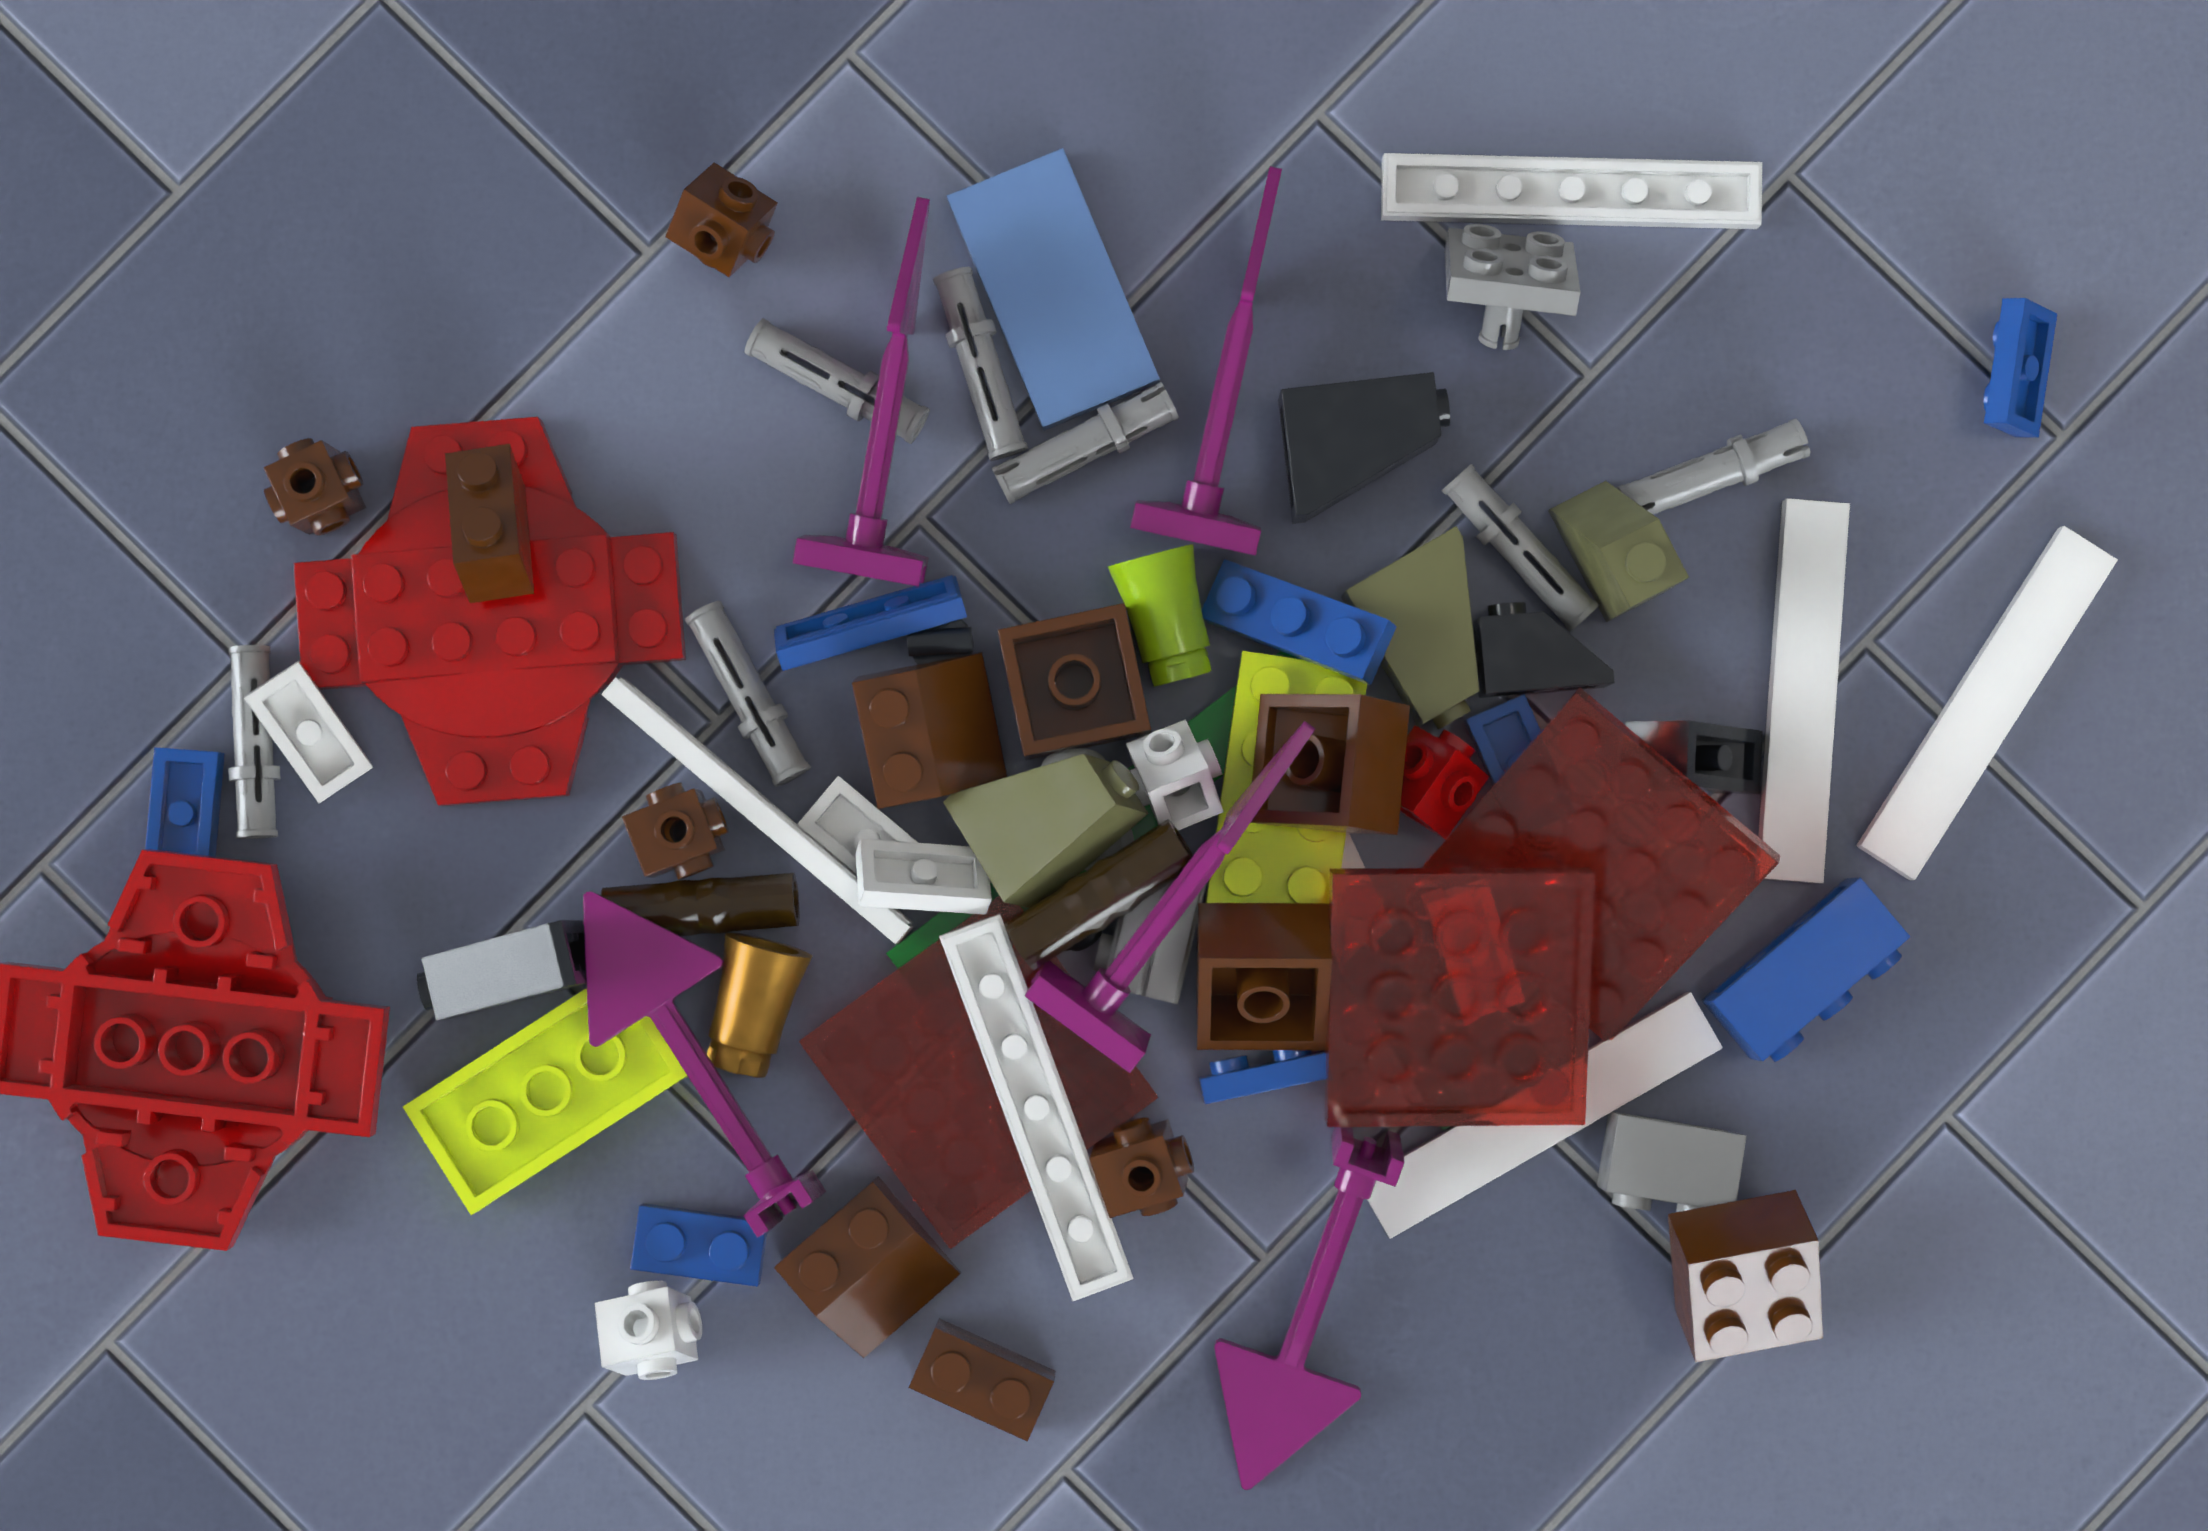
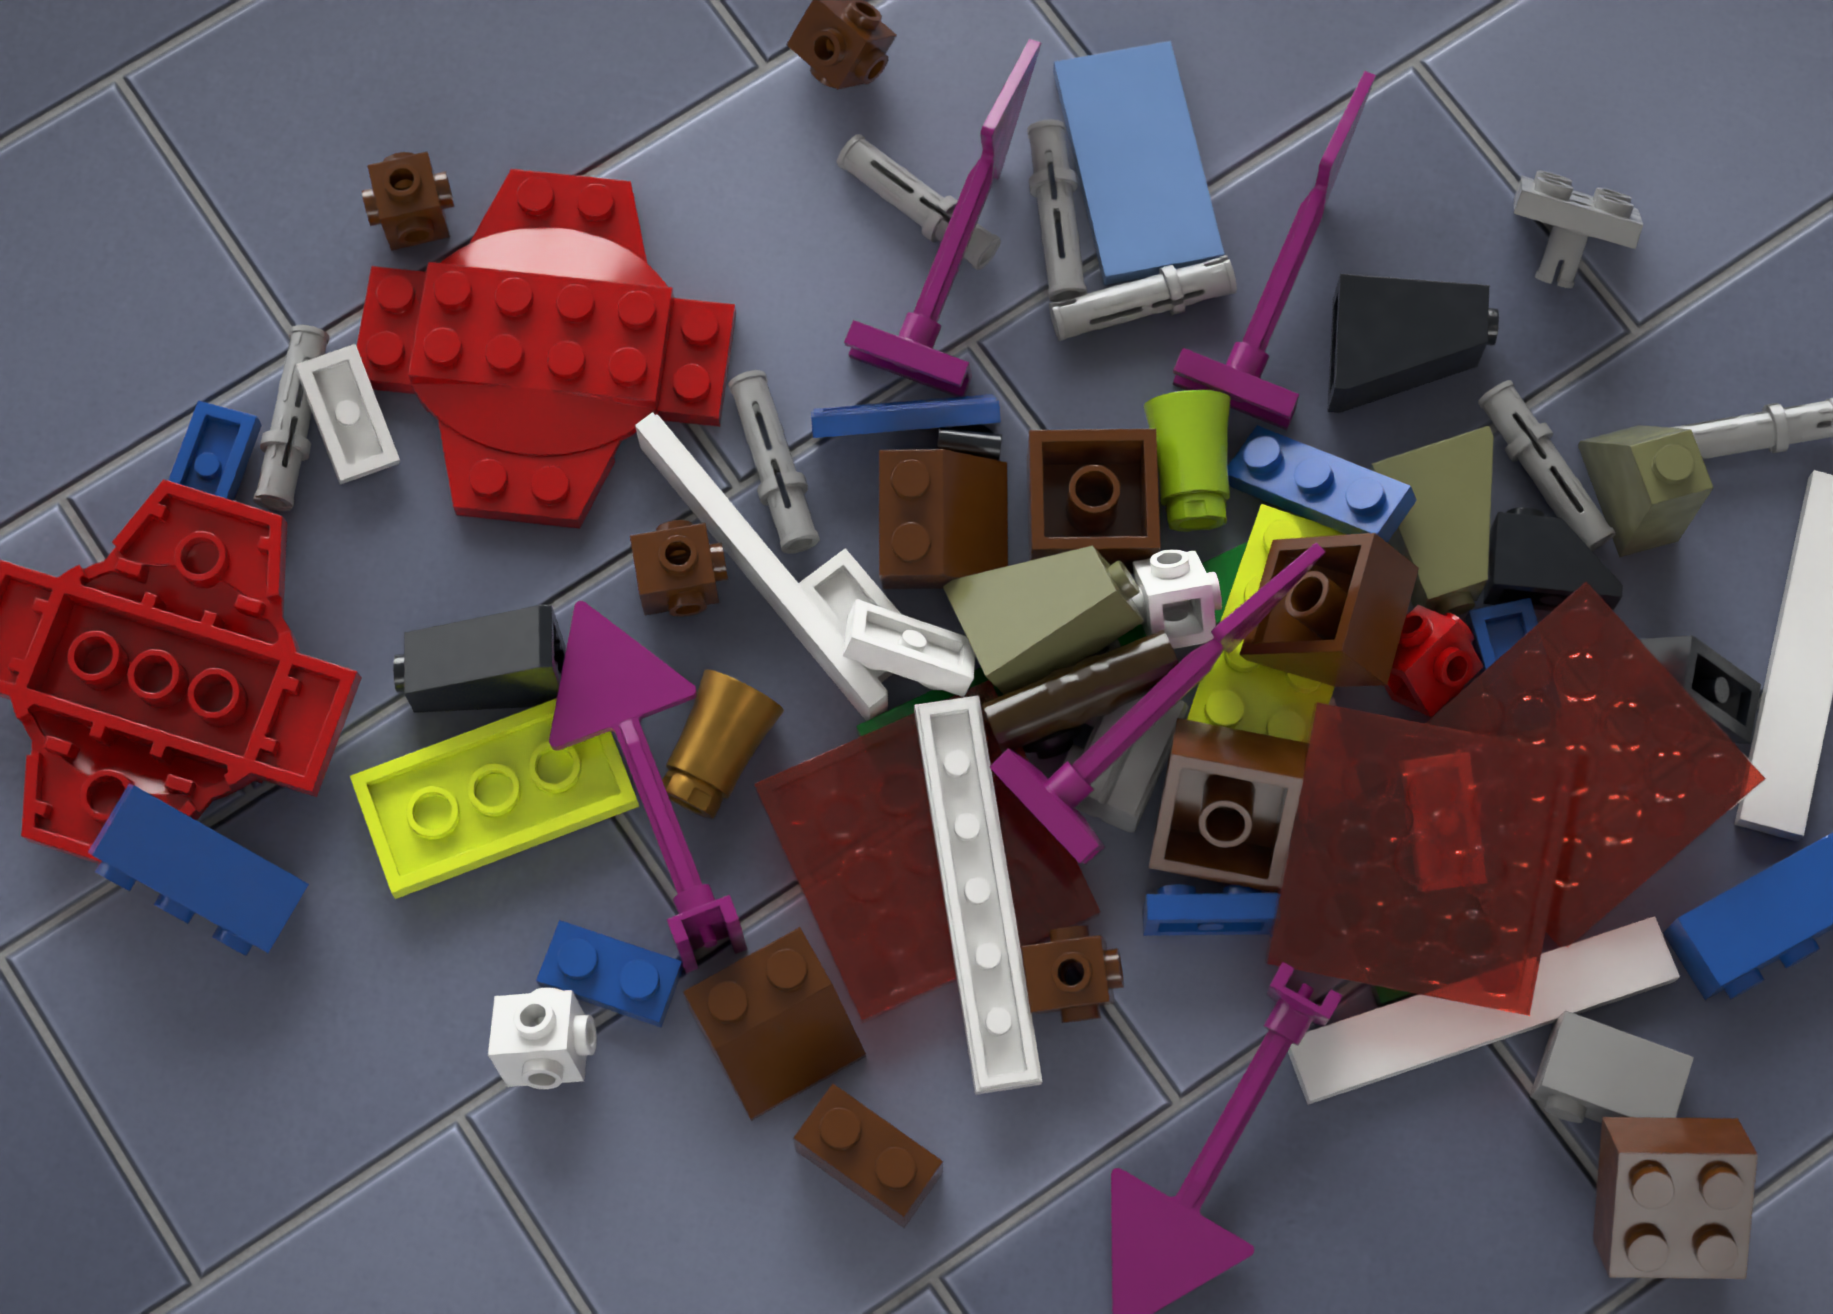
camera: 10 degrees right, 15 degrees down
reddish brown brick [445,444,534,603] -> none
dark brown axle [601,873,800,936] -> none
white tile [1381,153,1762,229] -> none
none -> blue brick [88,783,309,956]

